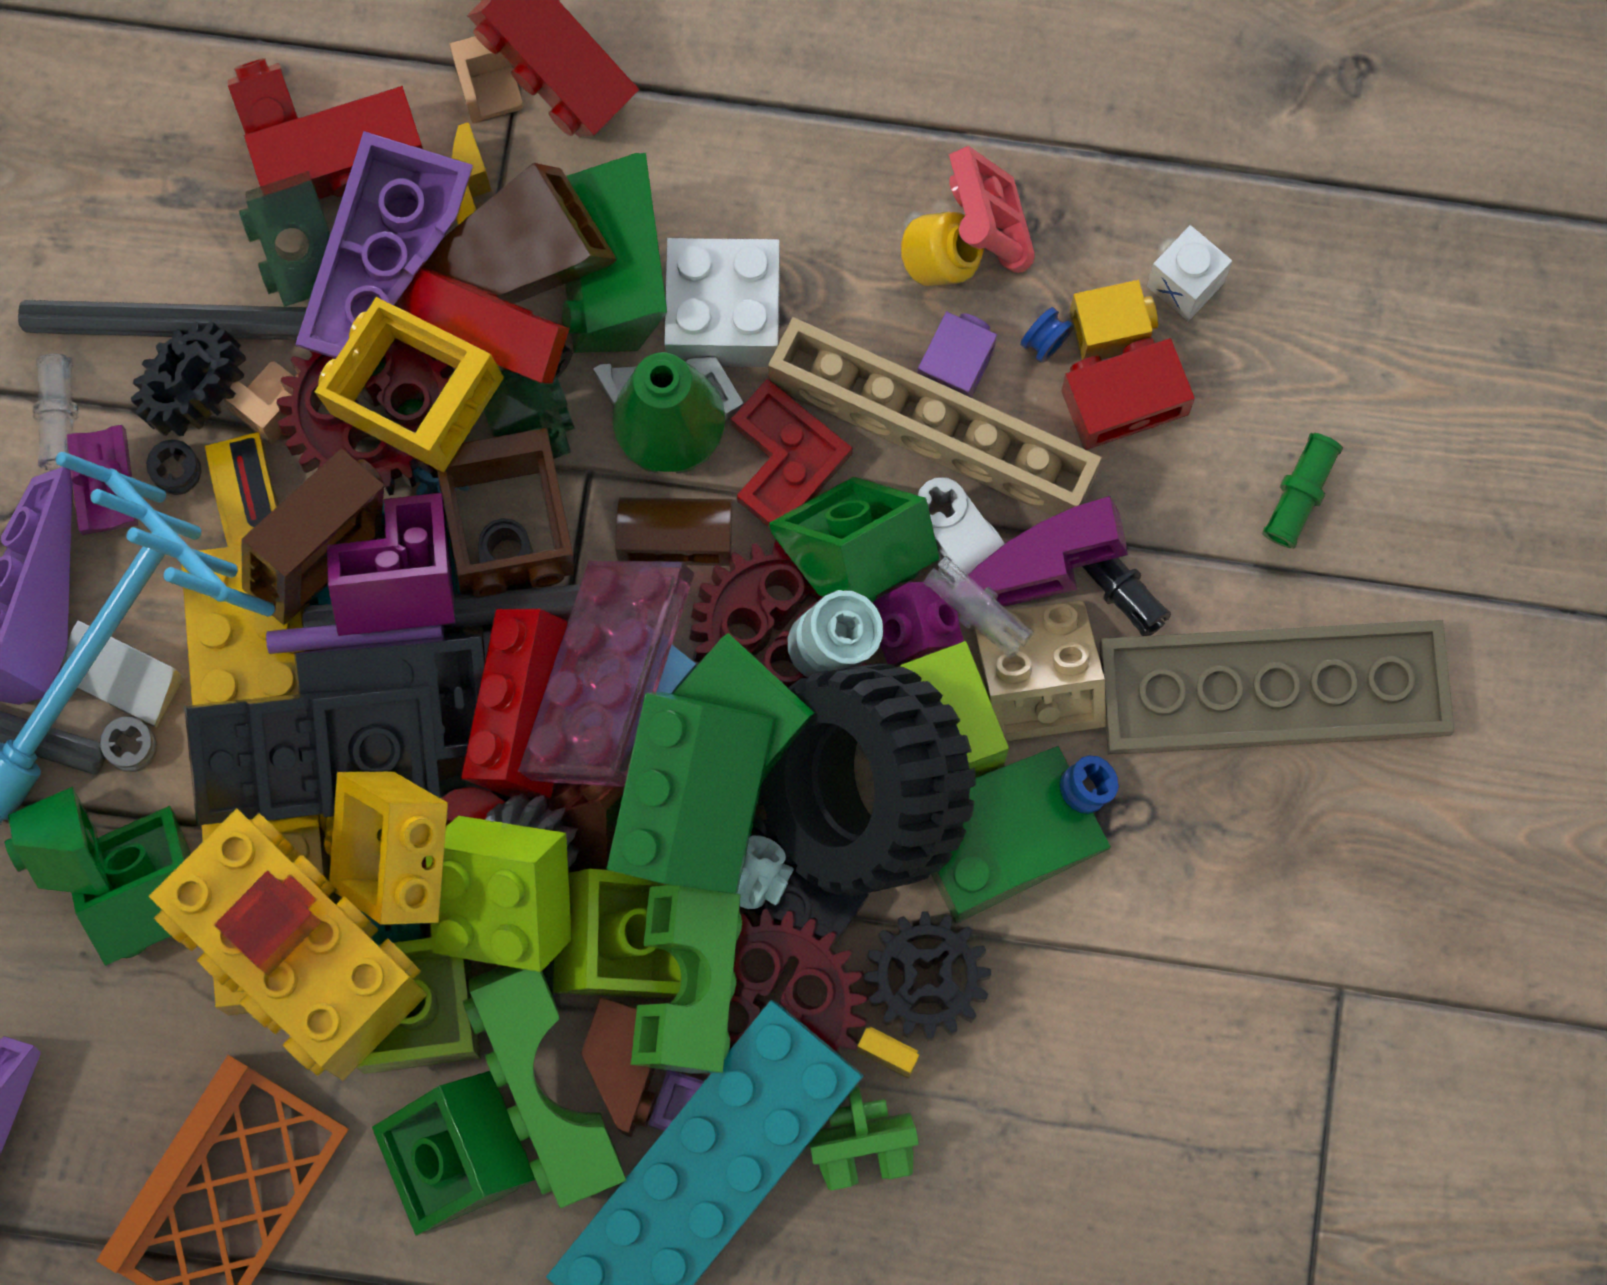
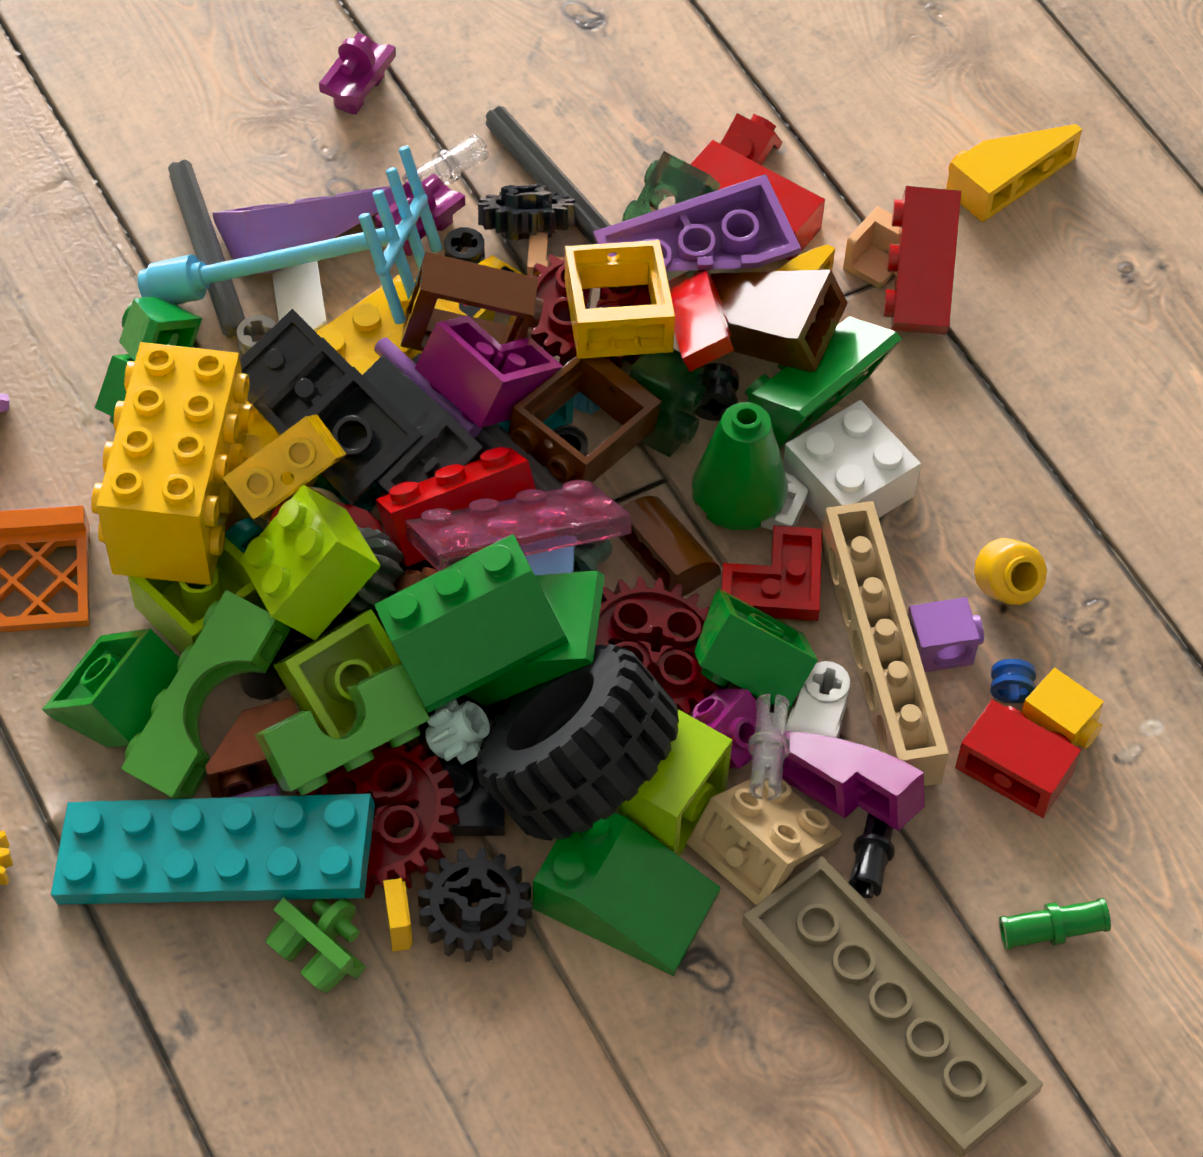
camera: 50 degrees right, 20 degrees down
clear red brick [214,870,321,976] -> none
light aqua wheel [787,590,883,678] -> none
coral plate [949,146,1035,273] -> none
blue bush [1060,755,1119,814] -> none
white brick [1147,225,1232,321] -> none

